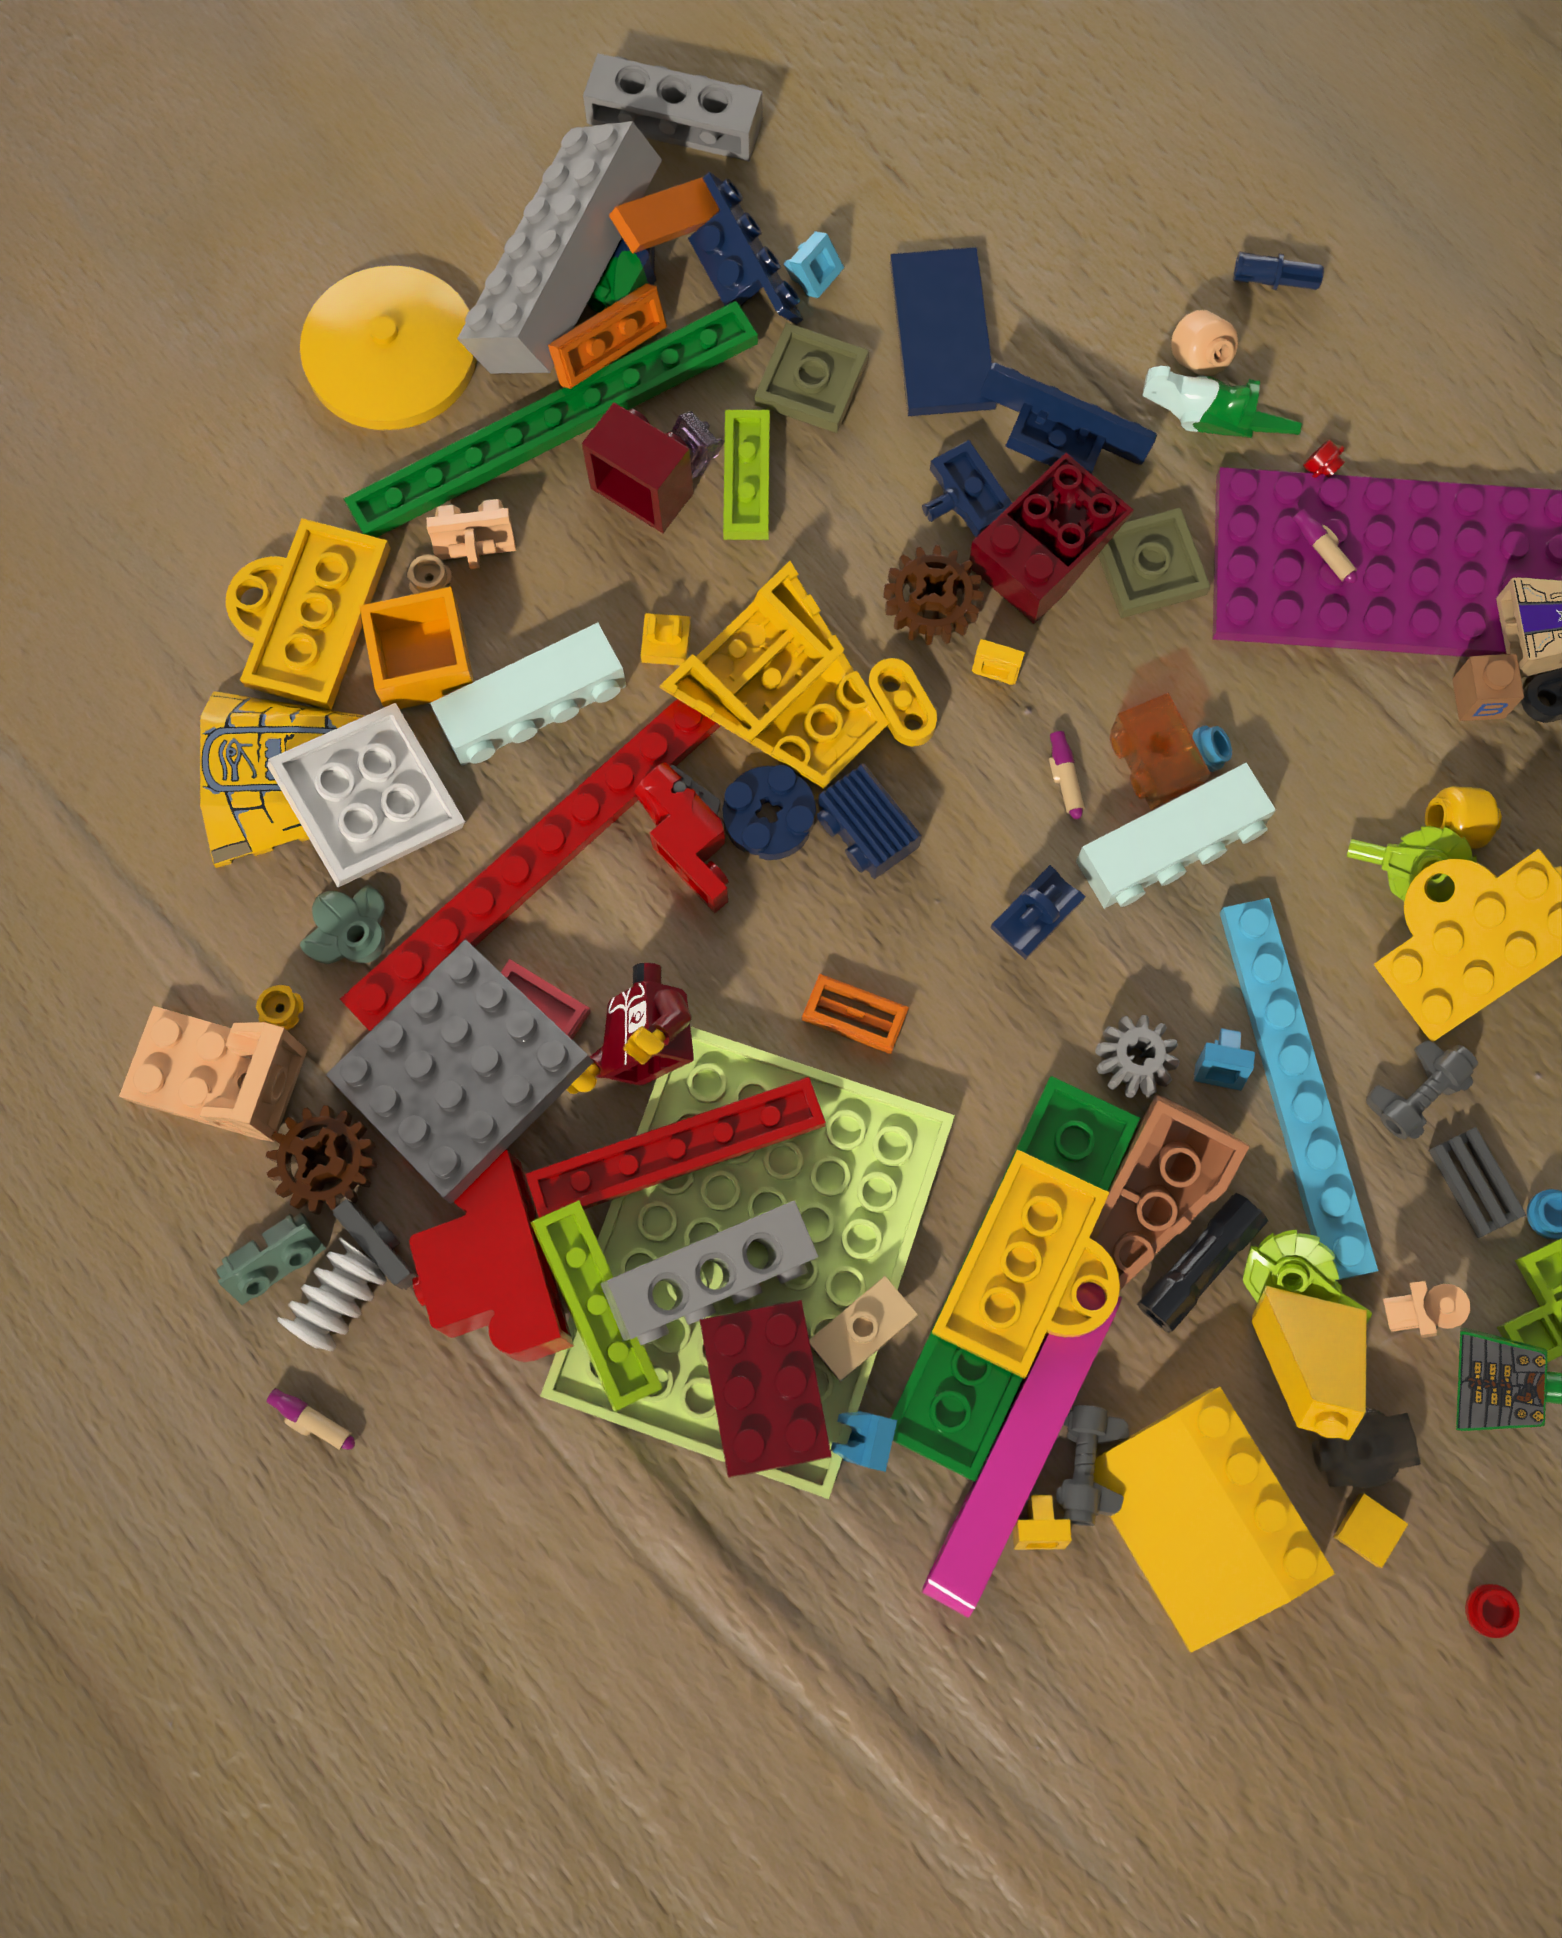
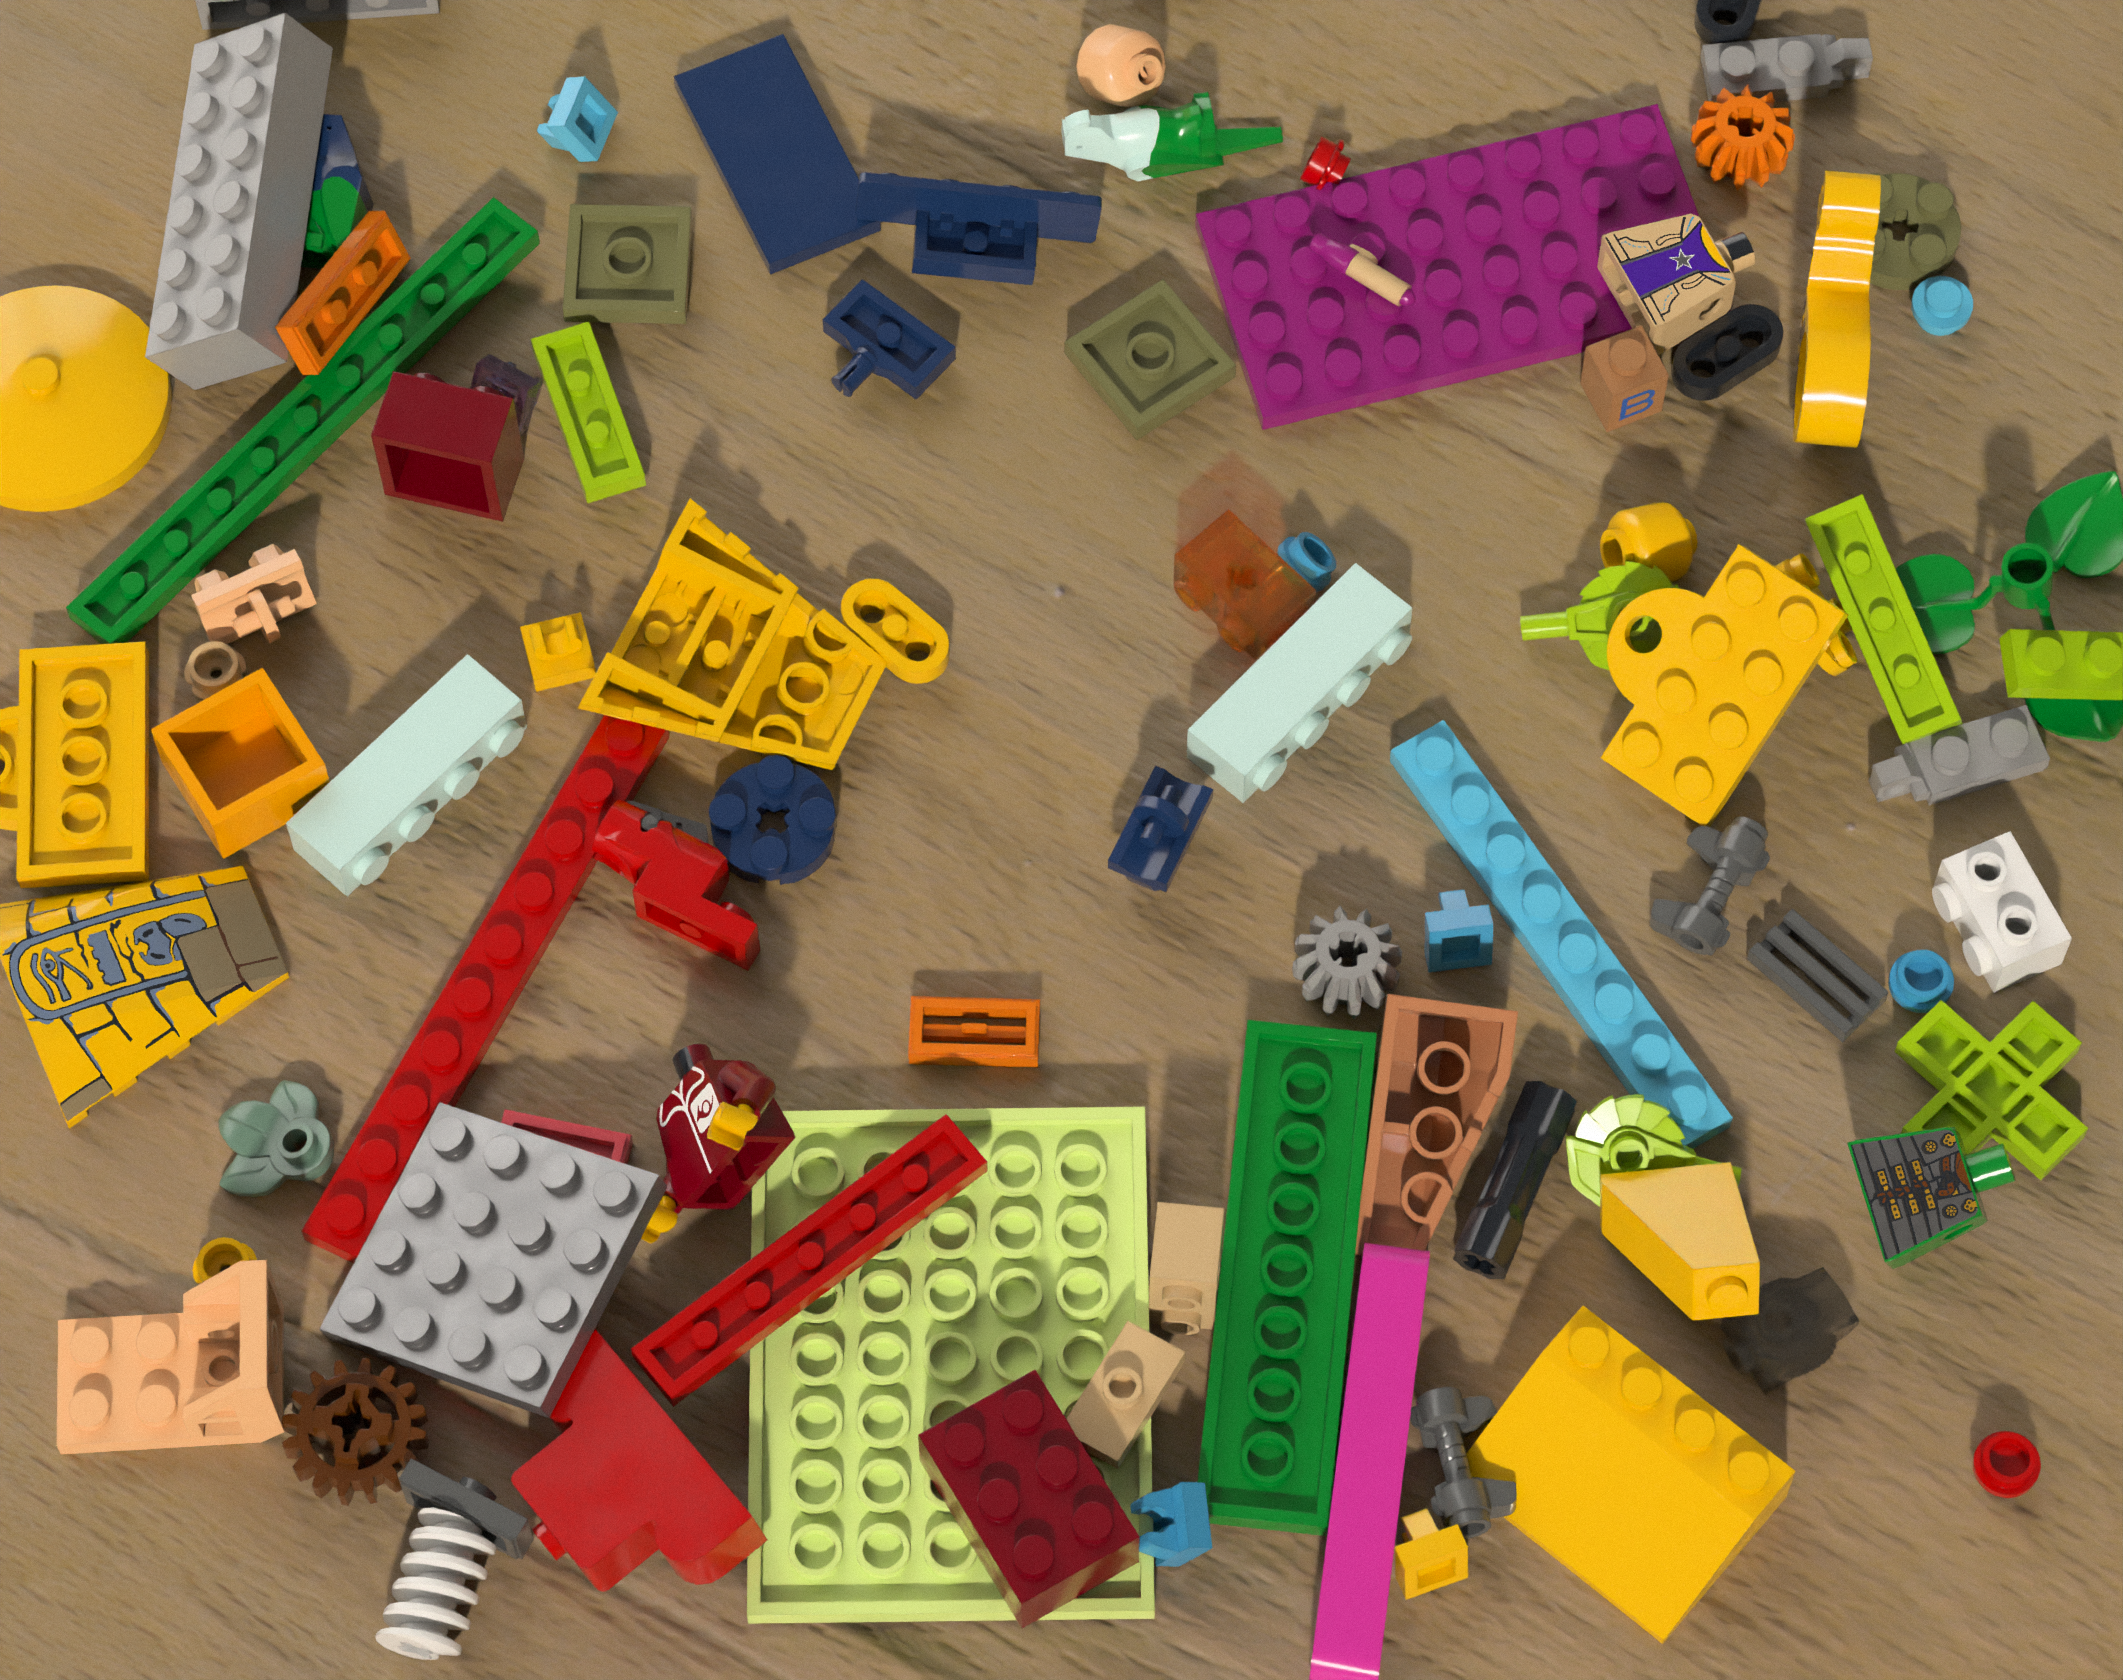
camera: 20 degrees left, 10 degrees down
sand green hinge [216,1212,327,1305] -> none
white plate [267,703,465,887] -> none
lime plate [531,1201,663,1411] -> none
light grey brick [600,1200,818,1345] -> none
orange tile [609,177,720,254] -> none
dark blue bracket [688,172,803,325] -> none
dark blue brick [817,764,922,879] -> none
reddish brown gear [883,545,984,645] -> none
yellow plate [932,1150,1120,1379] -> none
dark red slope [969,453,1134,624] -> none
yellow tile [972,639,1025,685] -> none
piece [1049,731,1085,819] -> none
yellow tile [1333,1493,1408,1568] -> none
light nougat hips [1383,1281,1470,1338] -> none
none -> tan brick [1149,1202,1224,1335]

